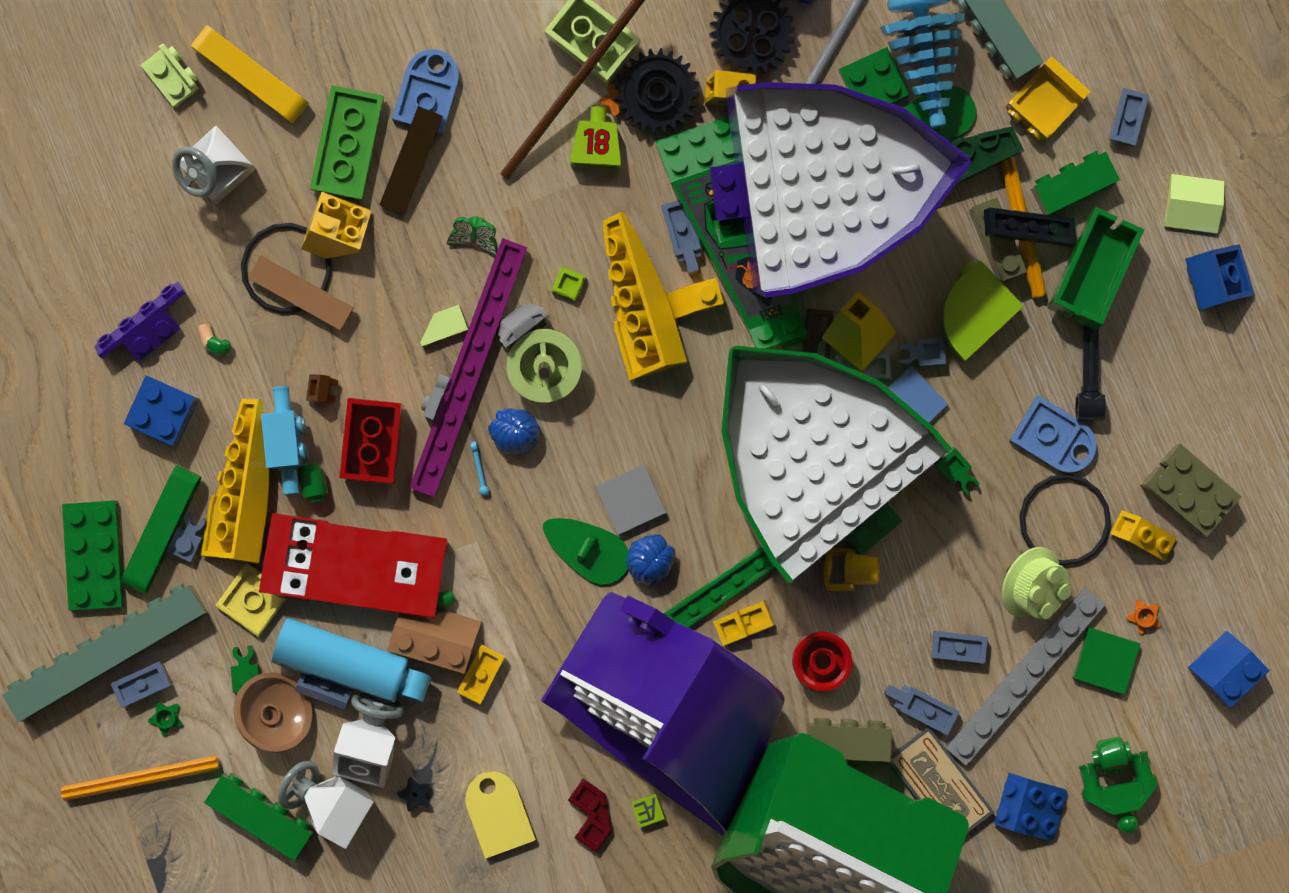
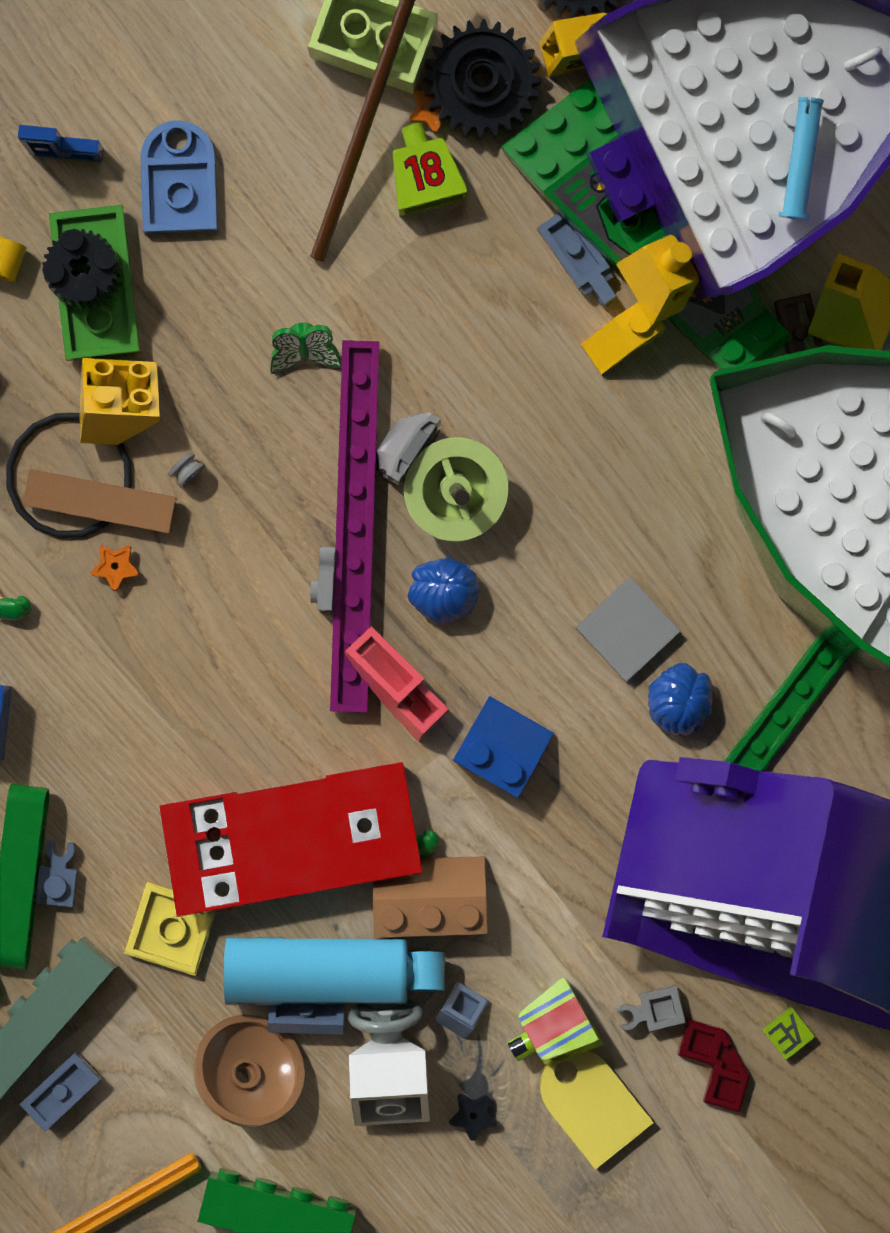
camera: 20 degrees left, 0 degrees up
green plate [148,701,183,736] -> none
yellow wedge [201,399,269,563] -> none
green plate [230,645,259,693] -> none
medium azure brick [261,386,309,495] -> none
white piece [278,761,373,849] -> none
green brick [297,463,328,503] -> none
reddish brown tile [306,374,339,402] -> none
red brick [339,398,404,484] -> none
dark brown tile [379,106,444,215] -> none
yellowish green tile [420,305,468,347] -> none
yellow plate [457,644,505,704] -> none
medium azure hinge [471,441,489,496] -> none
green shield [543,518,629,585] -> none
lime tile [551,266,586,302] -> none
yellow wedge [602,212,687,381] -> none
yellow slope [713,600,775,646] -> none
none -> blue tile [18,125,104,162]
none -> black brick [42,229,122,310]
none -> orange plate [91,545,139,591]
none -> light grey bush [168,452,205,488]
none -> coral slope [345,626,448,742]
none -> sand blue slope [435,981,489,1039]
none -> blue slope [453,696,553,798]
none -> torso [507,977,604,1065]
none -> yellow torso [616,234,699,325]
none -> light grey plate [616,985,685,1032]
none -> medium azure pin [778,97,824,220]

